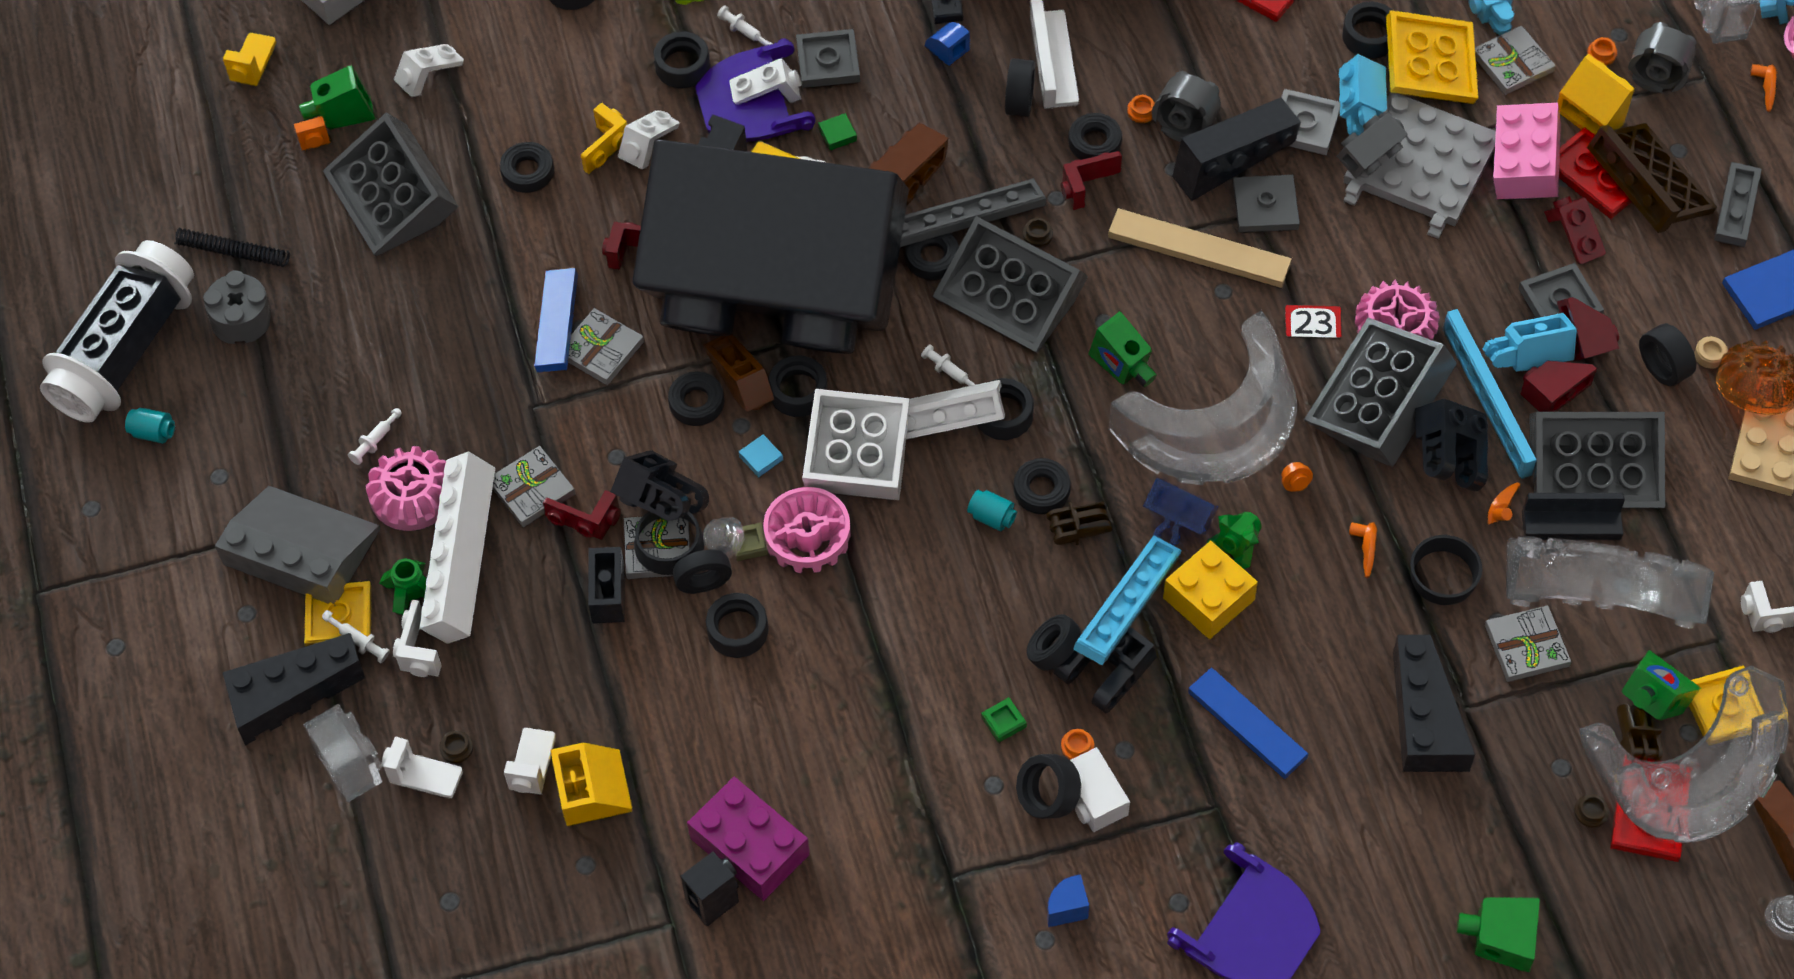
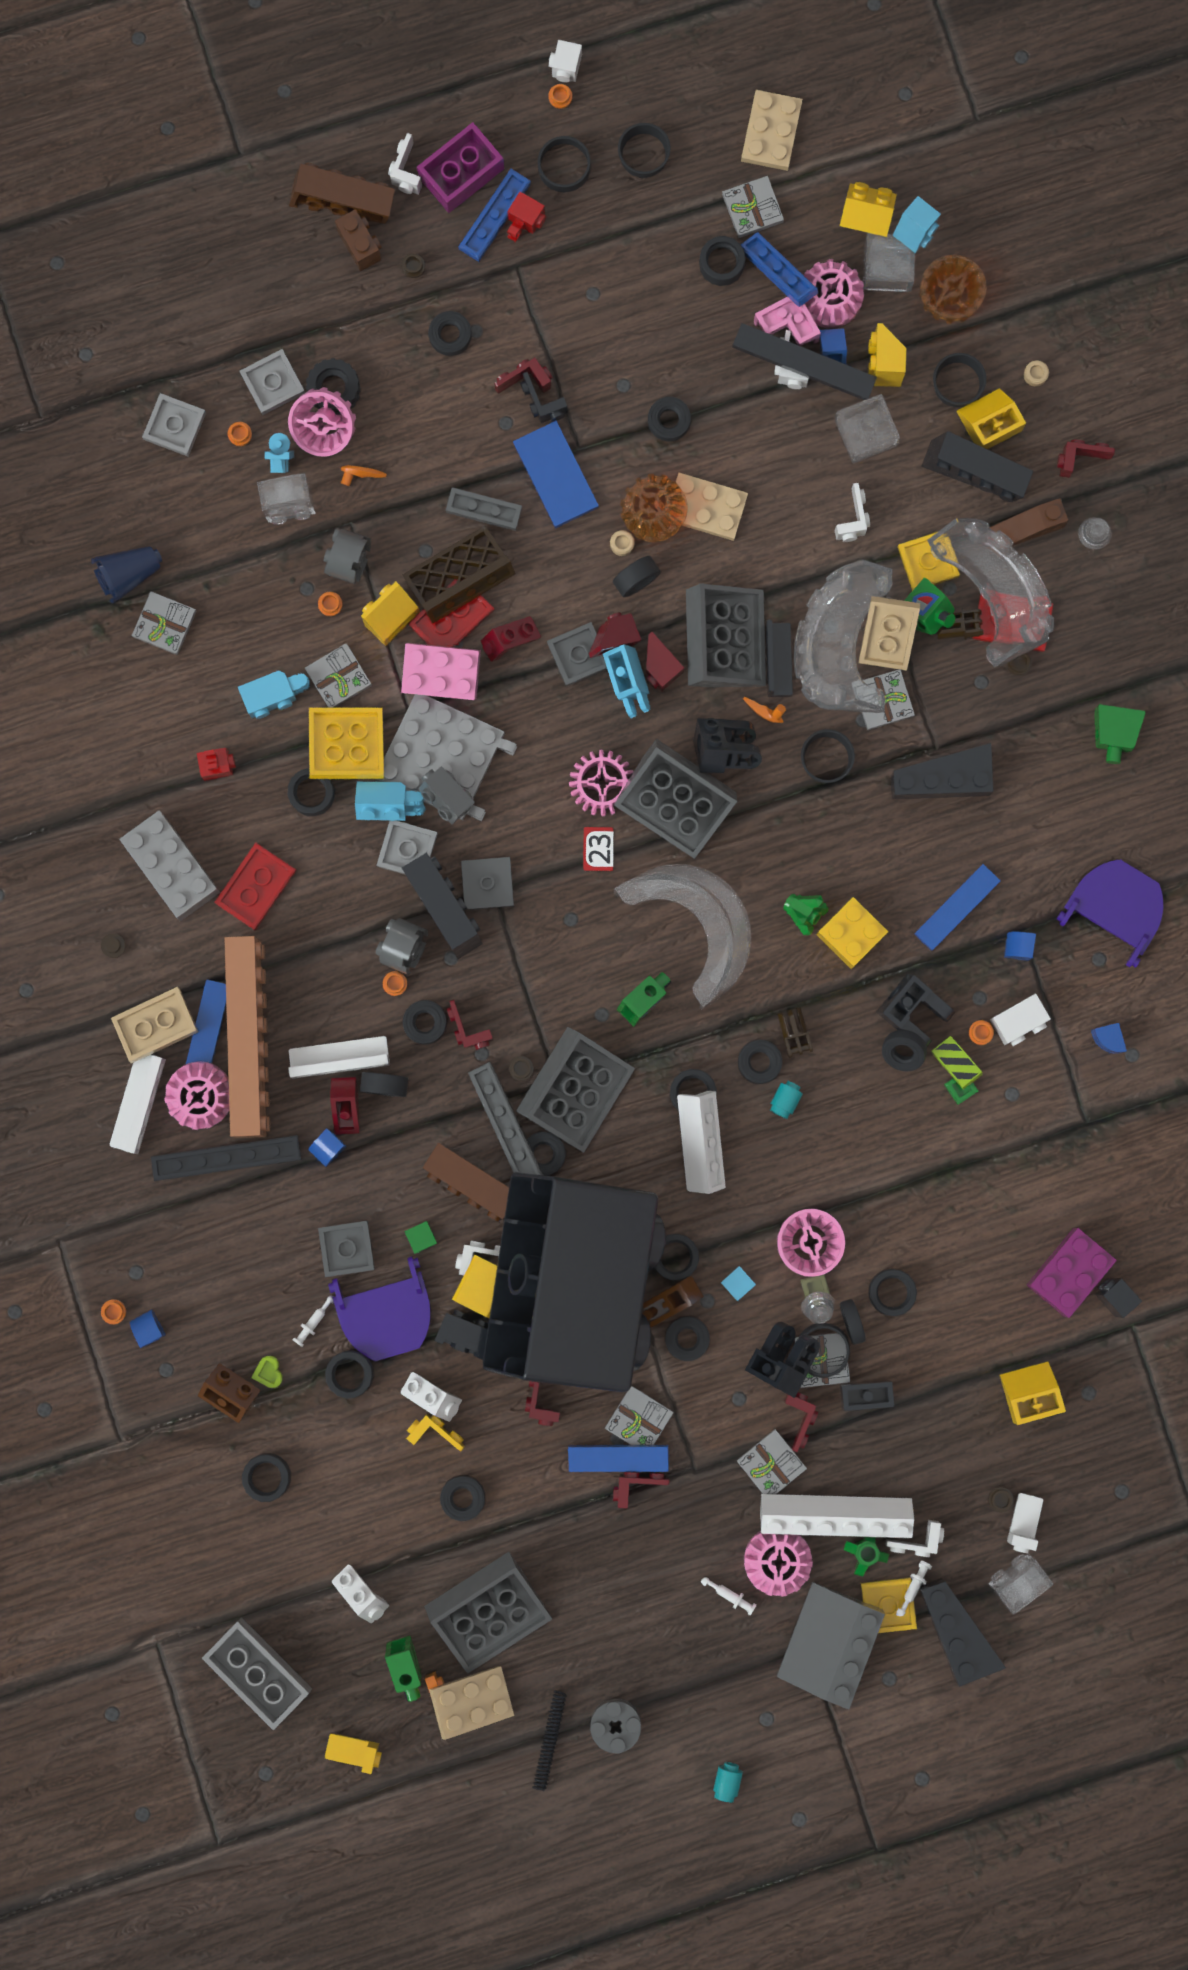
camera: 90 degrees left, 25 degrees up
brick [40,240,194,423] -> none
white bracket [504,728,556,794] -> none
white bracket [730,58,802,105] -> none
white slope [802,389,910,500] -> none
white piece [921,344,976,386] -> none
black tyre [1016,754,1081,819] -> none
medium azure tile [1073,536,1182,665] -> none
tan tile [1108,208,1292,288] -> none
clear blue brick [1143,477,1219,546] -> none
orange plate [1282,462,1313,492] -> none
orange bar [1349,522,1377,578] -> none
medium azure tile [1443,309,1537,479] -> none
none -> dark red slope [330,1077,360,1135]
none -> tan plate [429,1666,514,1740]
none -> dark red bracket [613,1472,669,1508]
none -> tan plate [859,596,920,670]
none -> lime tile [932,1036,983,1090]
none -> blue brick [1004,932,1036,961]

